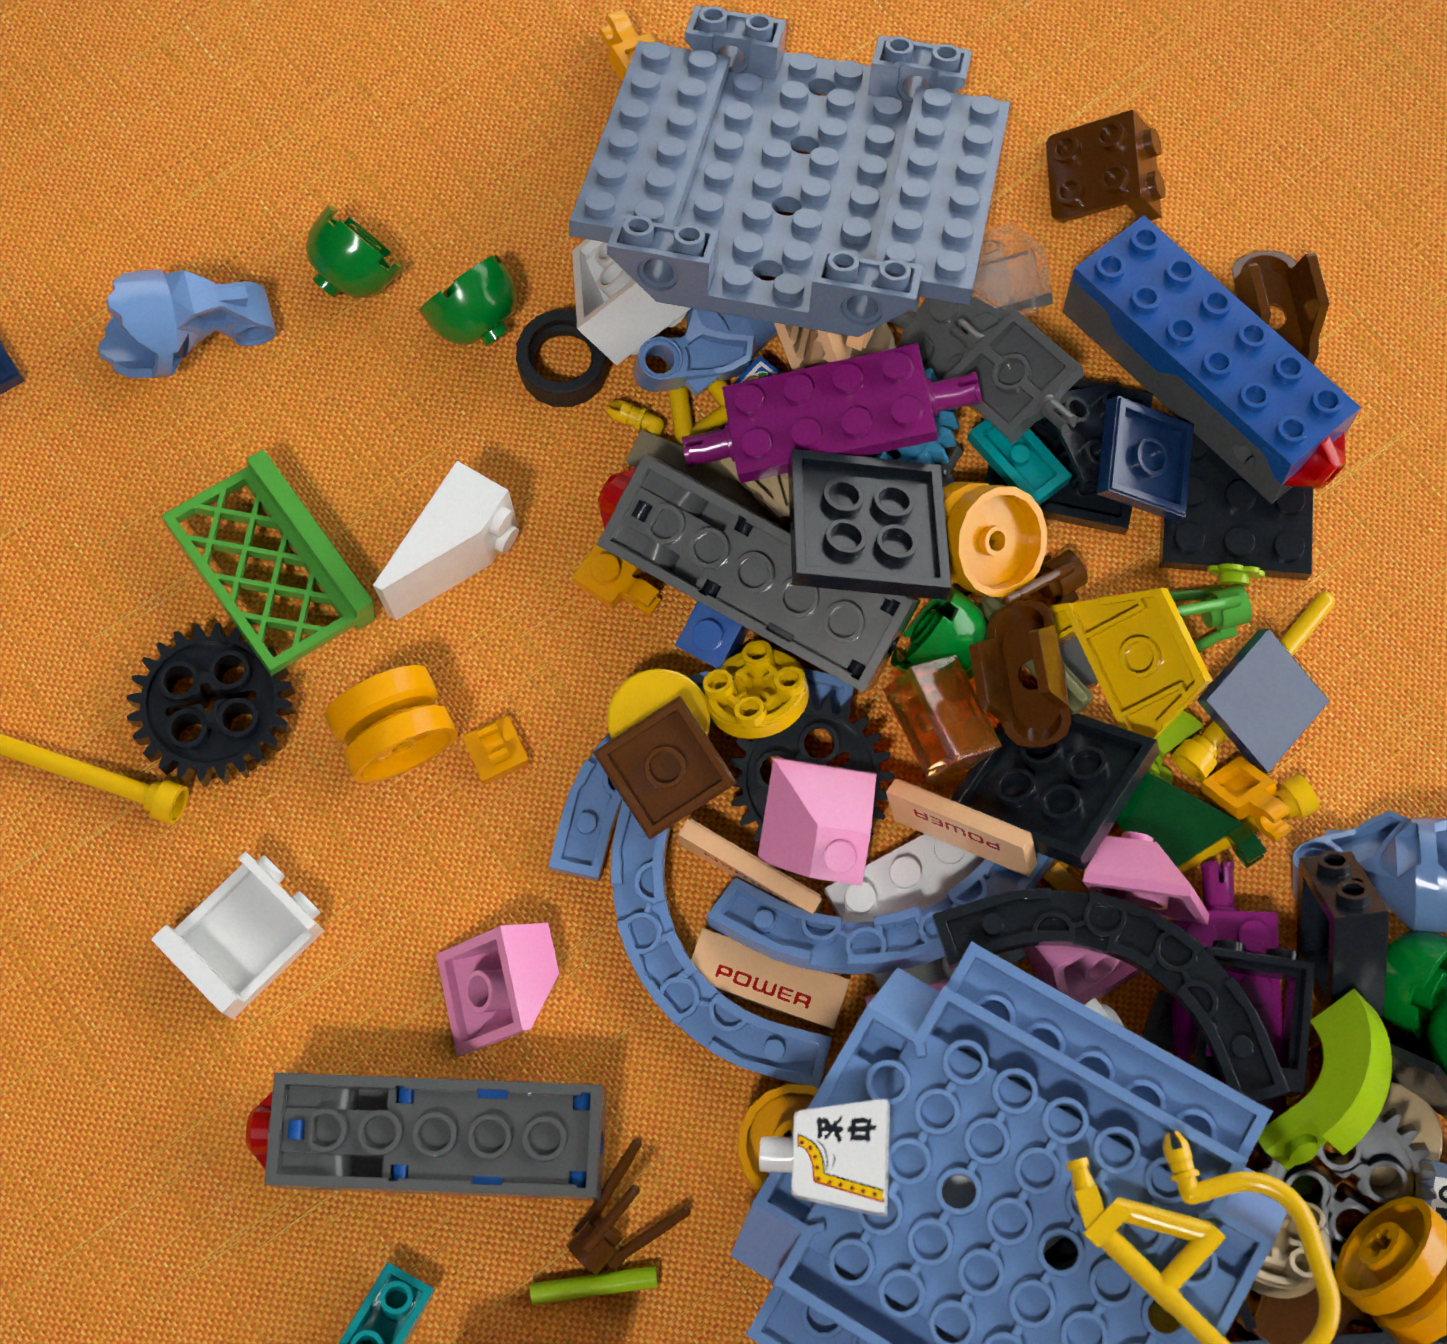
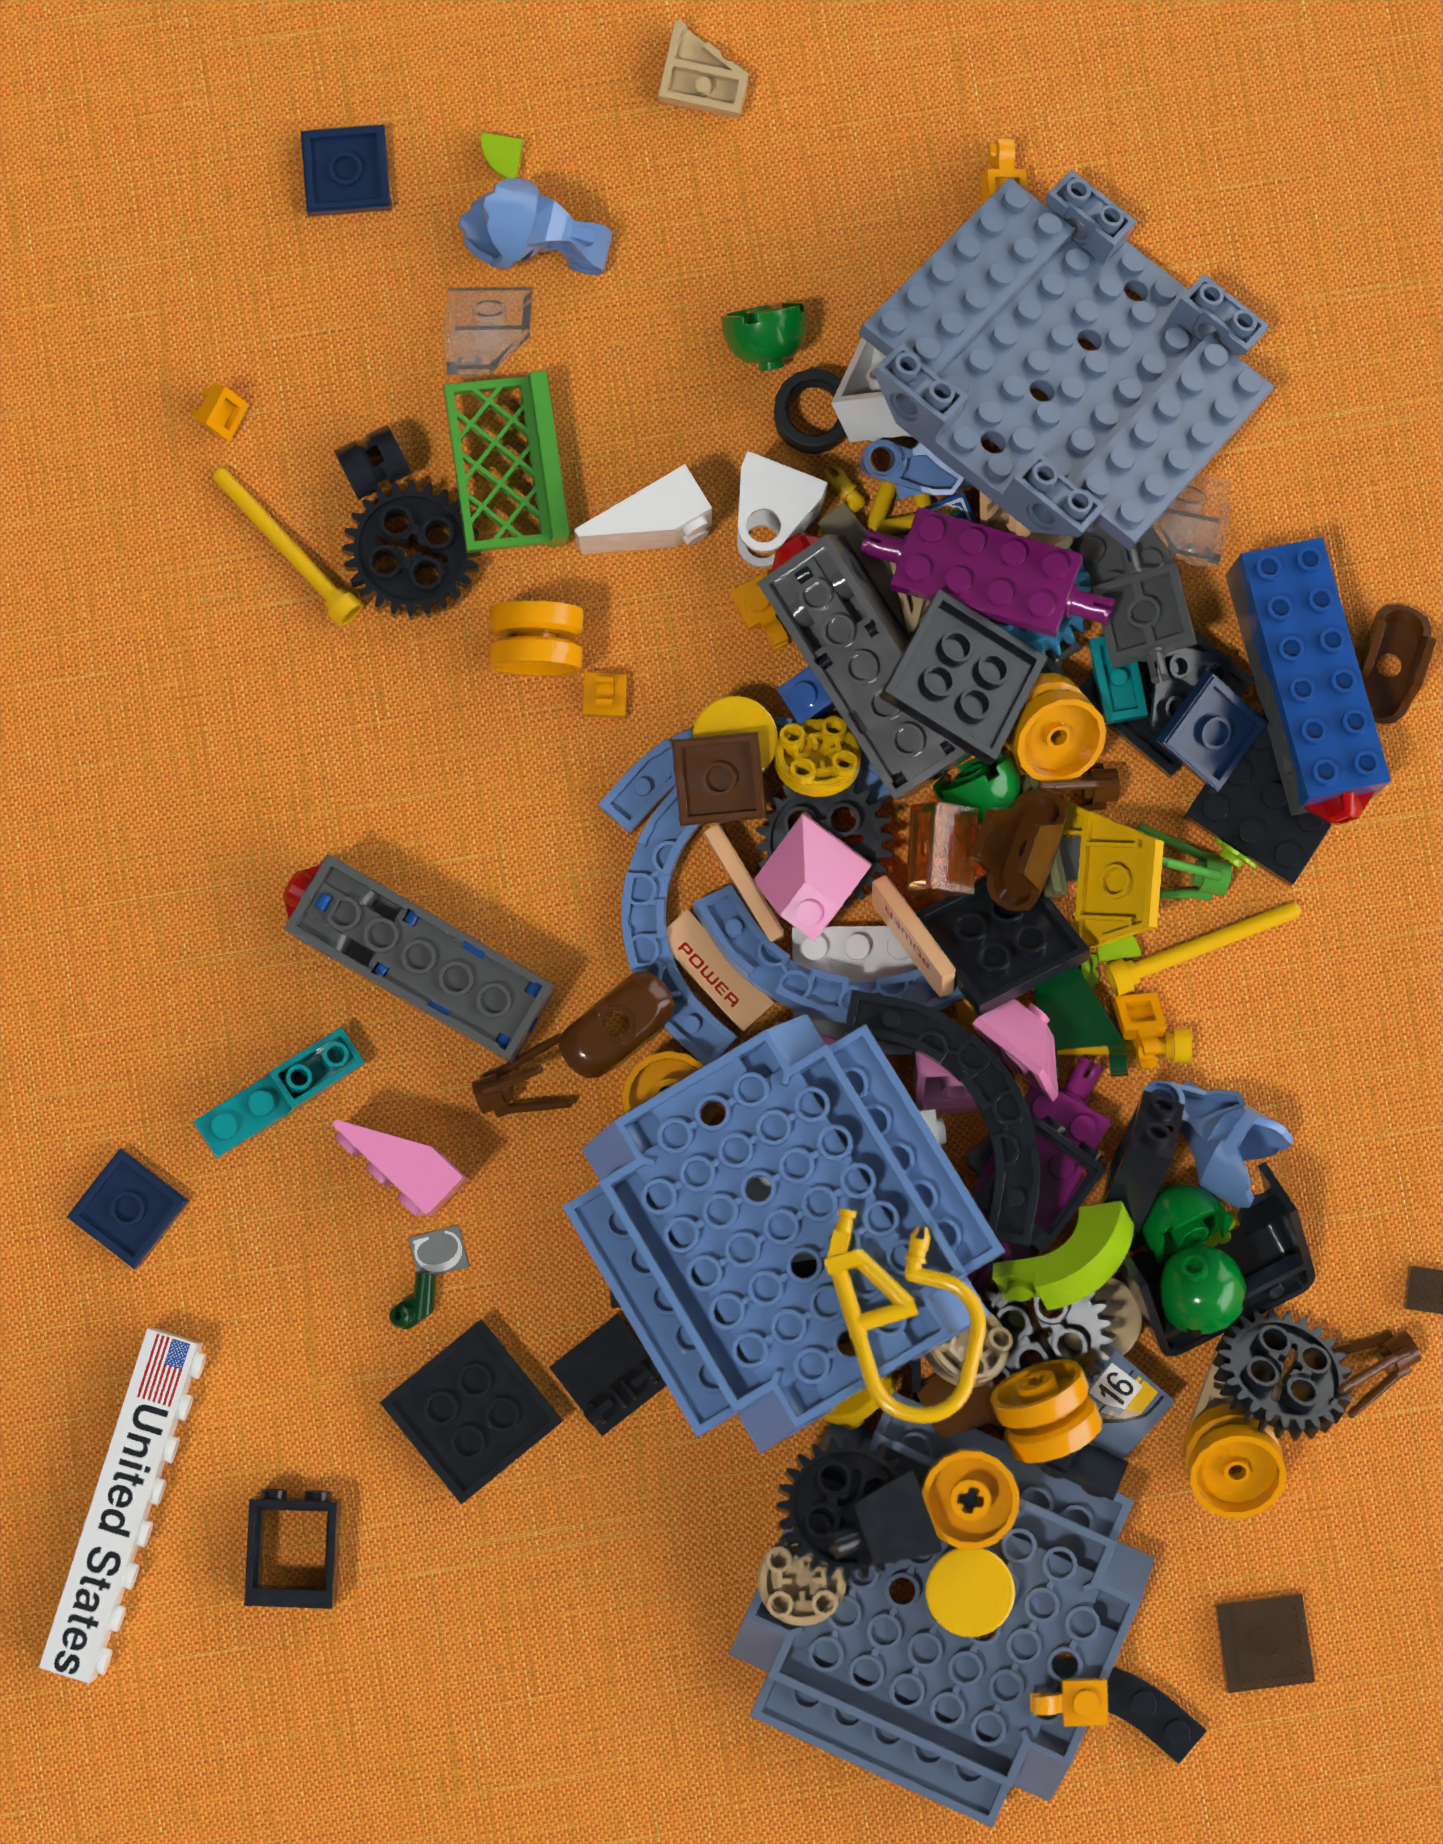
camera: 25 degrees right, 10 degrees up
white panel [151,851,324,1019] -> none
green cylinder [306,204,404,298] -> none
bright pink slope [436,923,559,1056] -> none
lime piece [530,1265,658,1305] -> none
white torso [759,1099,890,1217] -> none
reddish brown bracket [1046,109,1166,223] -> none
tile [1197,629,1330,773] -> none
none -> black wheel [334,425,412,500]
none -> clear slope [444,287,533,378]
none -> lime tile [481,132,523,179]
none -> reddish brown piece [559,971,675,1078]
none -> tan wing [658,19,749,119]
none -> white hose [737,451,828,568]

